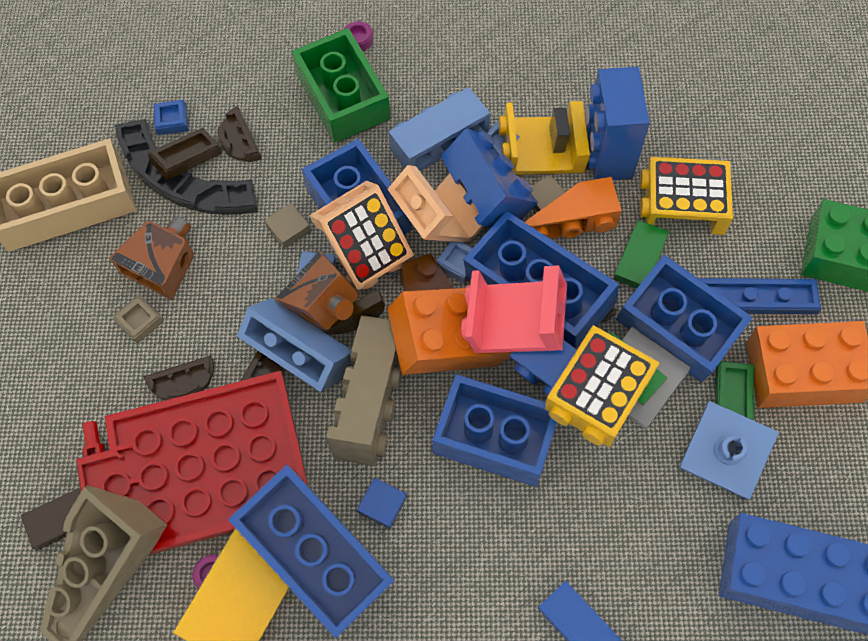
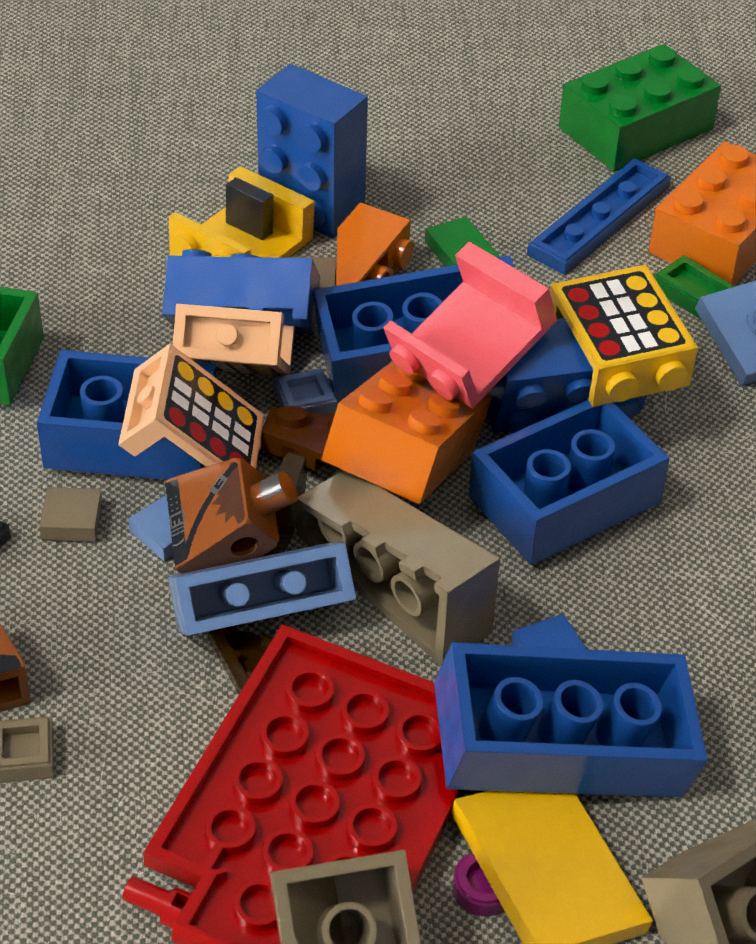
camera: 55 degrees left, 20 degrees down
dark brown tile [143,355,214,400] -> none
medium blue brick [389,87,490,171] -> none
blue brick [616,255,753,383] -> none
panel [639,157,733,235] -> none

